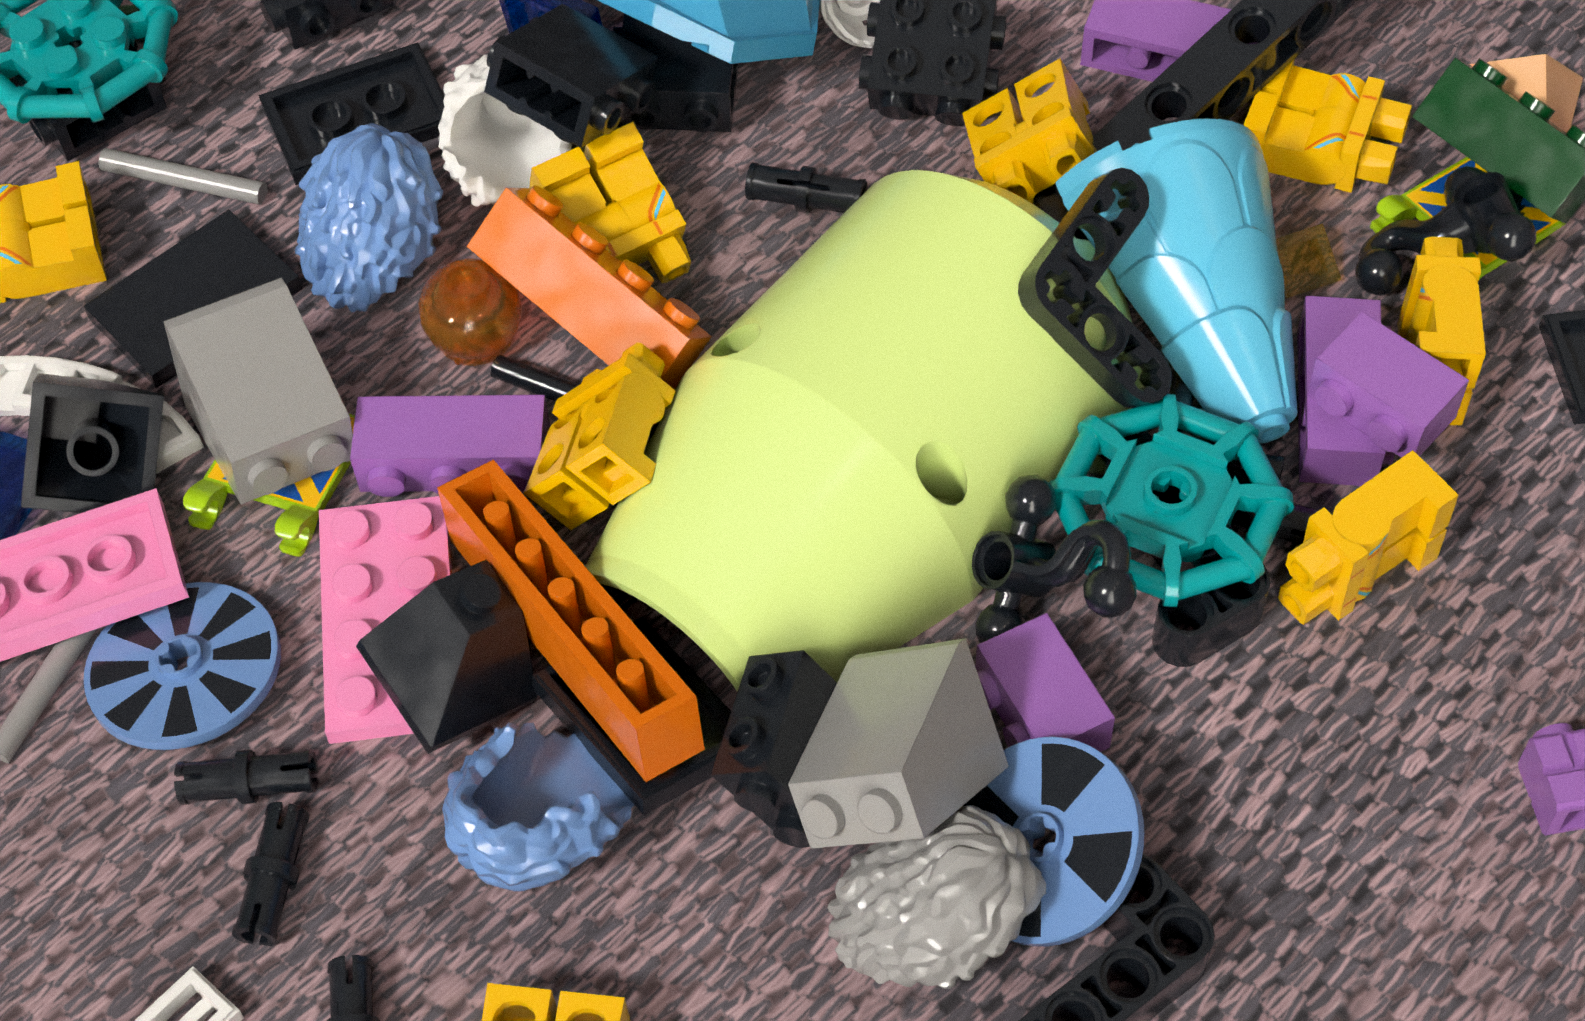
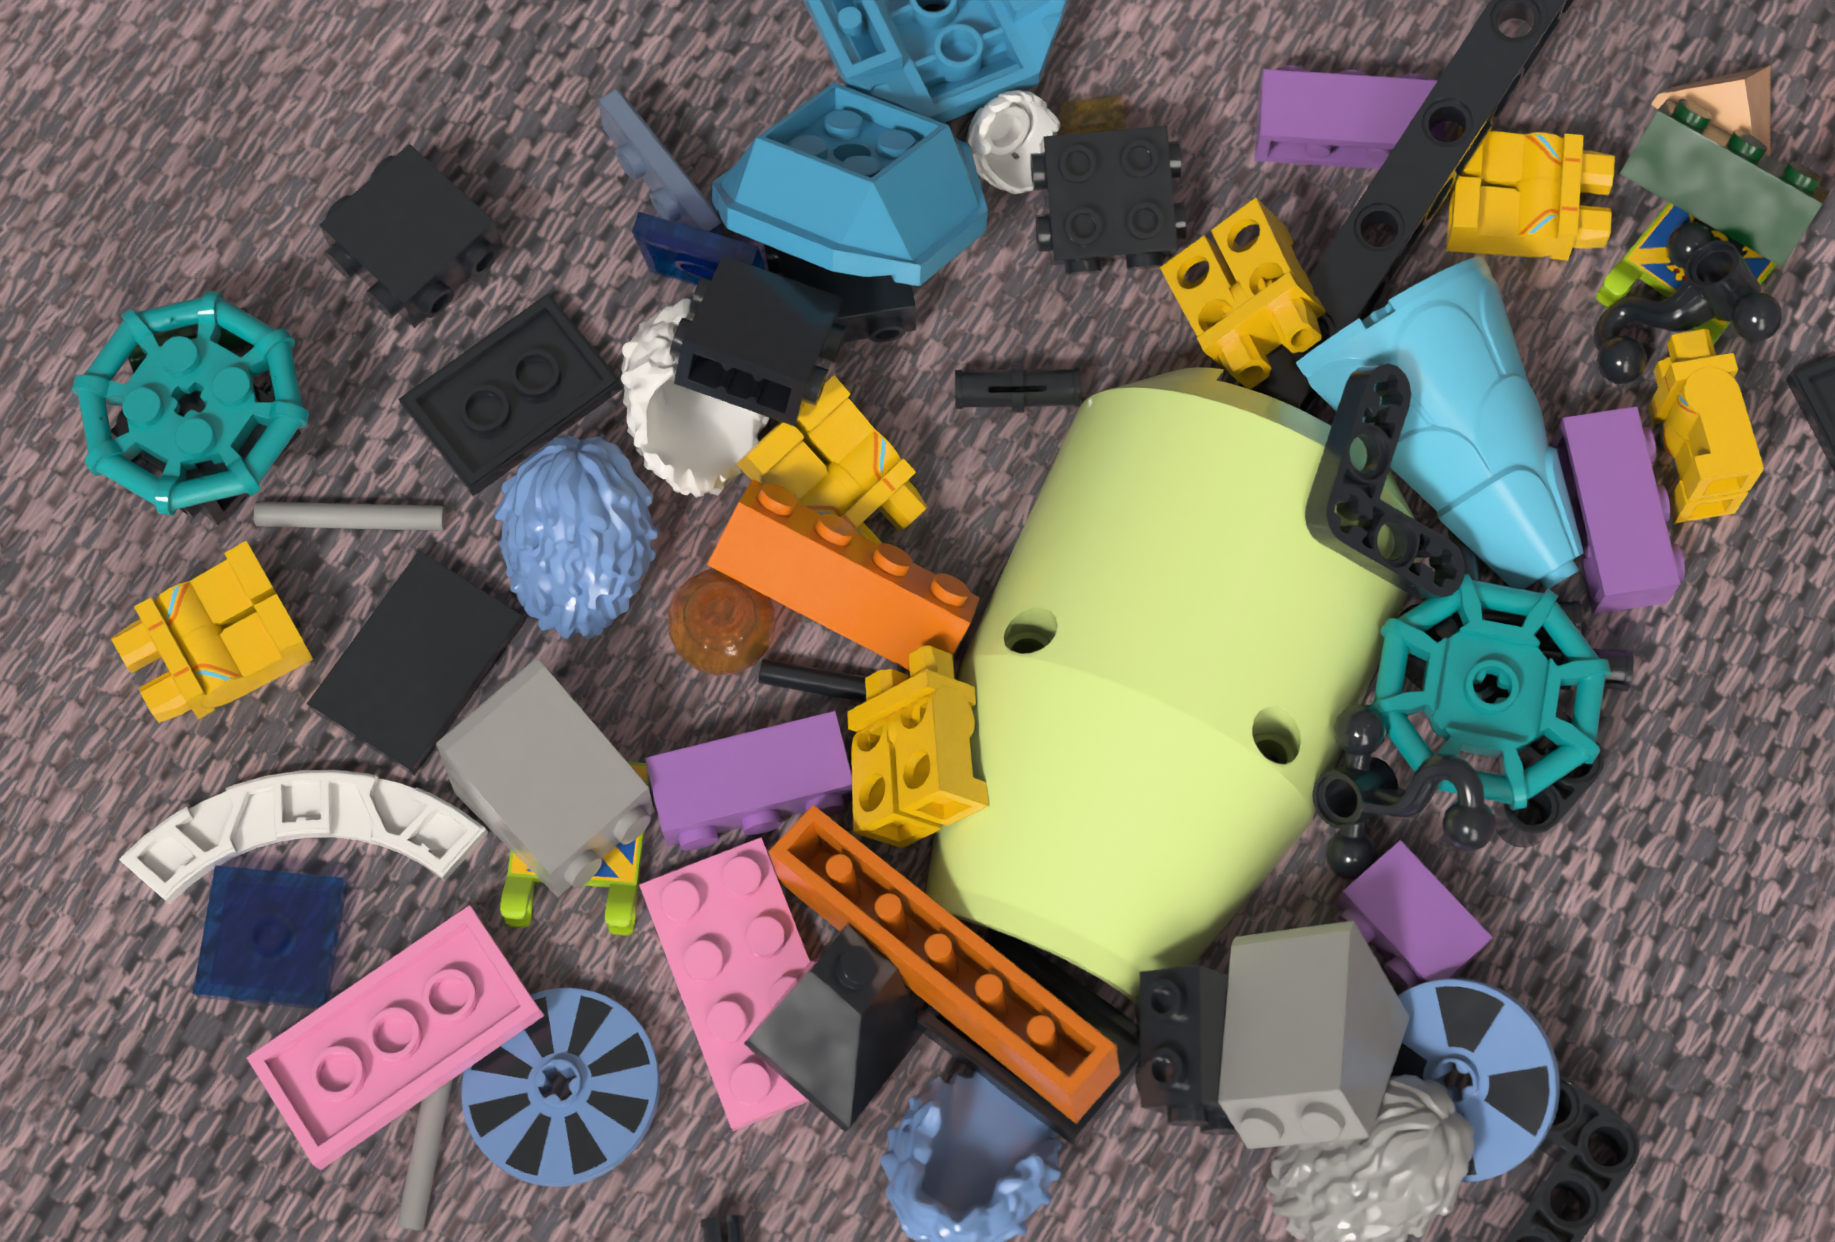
camera: 15 degrees left, 15 degrees up
black slope [21,373,164,513] -> none
black pin [174,749,319,805] -> none
clear yellow slope [1276,223,1342,299] -> none
yellow hips [1278,450,1458,625] -> none
medium lavender brick [1307,311,1469,458] -> none

